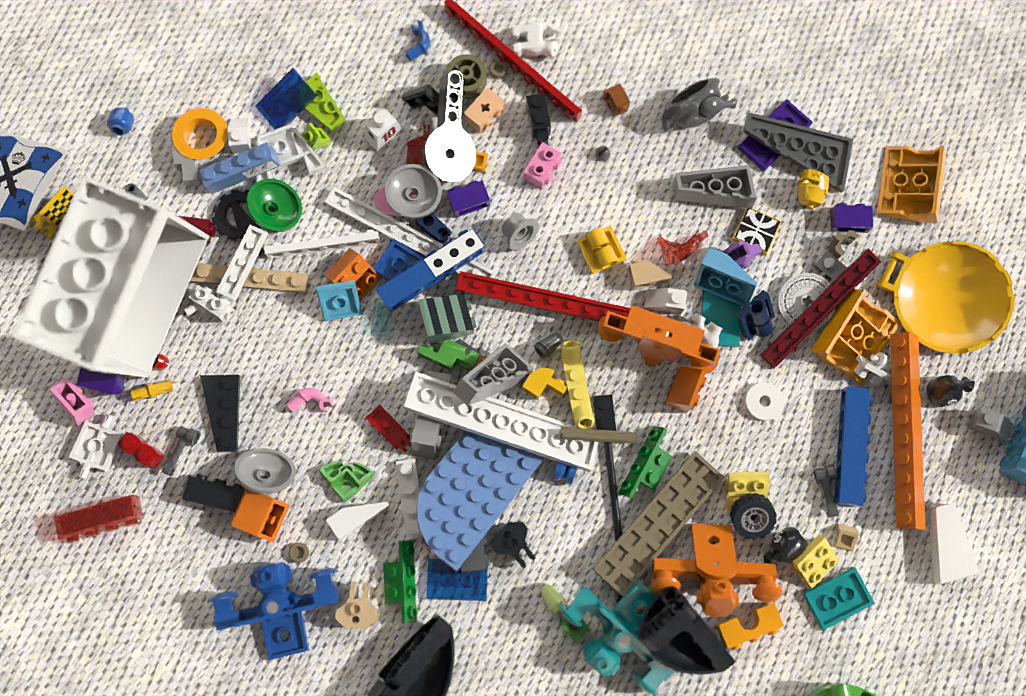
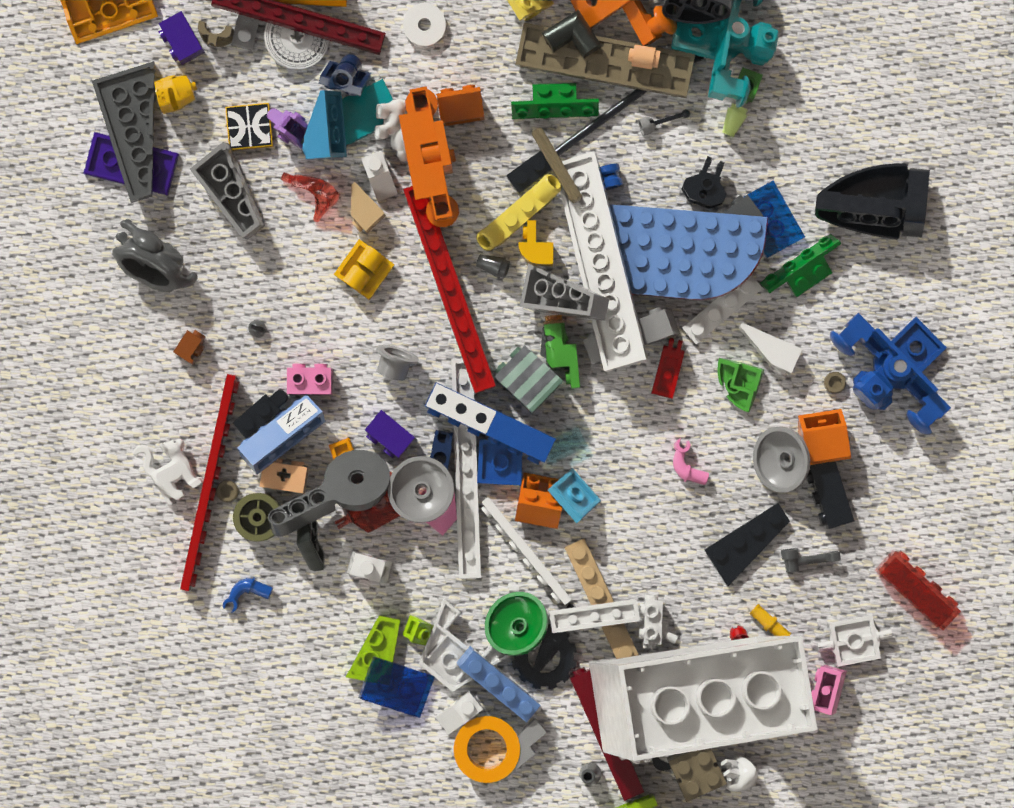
camera: 115 degrees left, 10 degrees up
red brick [117,432,164,468] -> none
tan hinge [335,582,379,629] -> none
none -> medium blue brick [237,394,326,474]
none -> pearl dark grey brick [542,10,602,58]
none -> light nougat brick [628,44,661,70]
none -> hinge [638,109,690,136]

